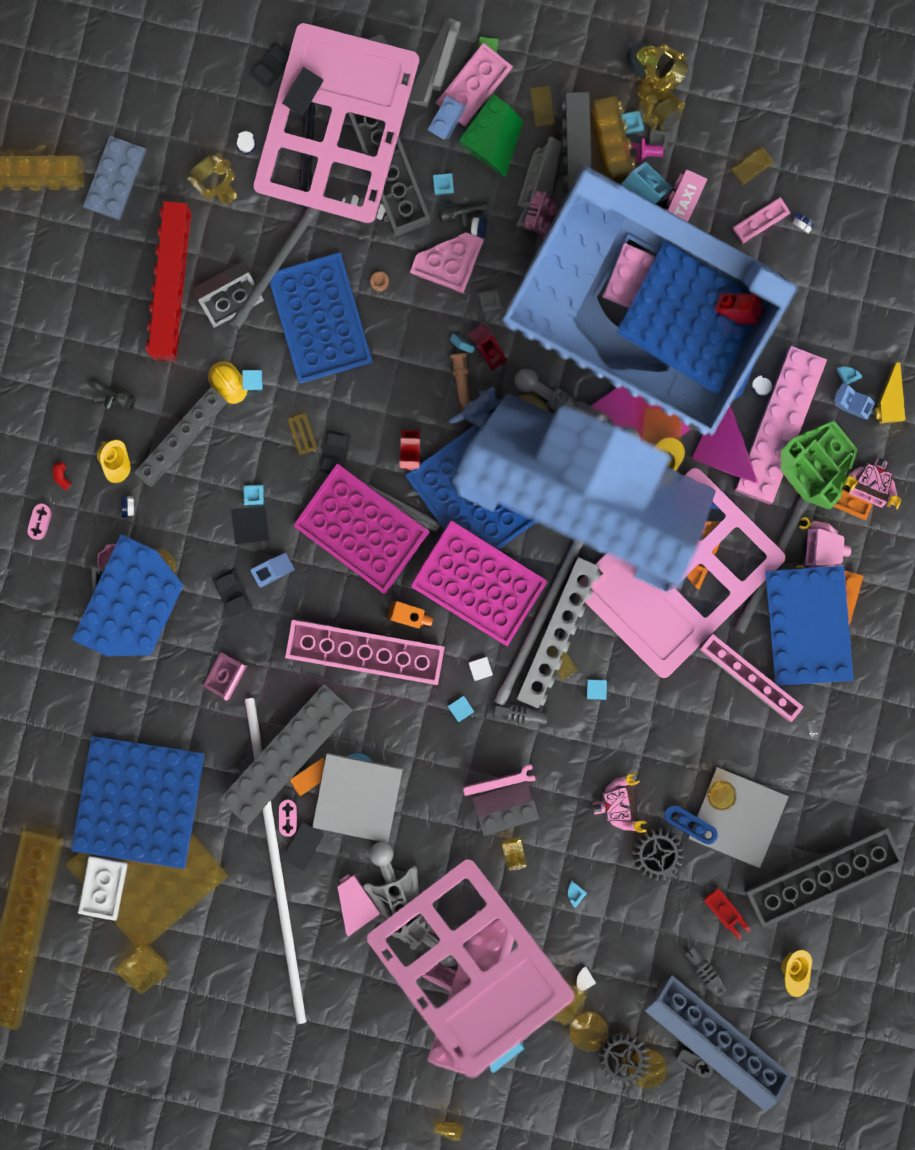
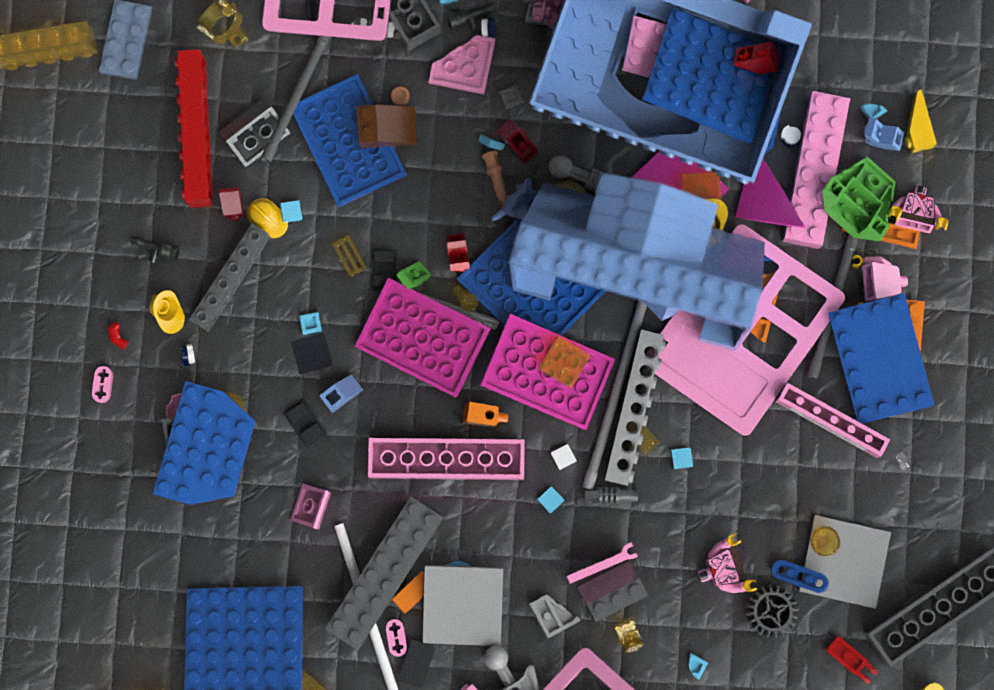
camera: 10 degrees left, 5 degrees down
none -> slope [219,187,245,221]
none -> reddish brown slope [356,105,417,149]
none -> bright green slope [396,261,432,290]
none -> clear yellow cone [453,285,478,312]
none -> light grey wing [528,595,580,639]
none -> clear yellow plate [538,335,591,389]

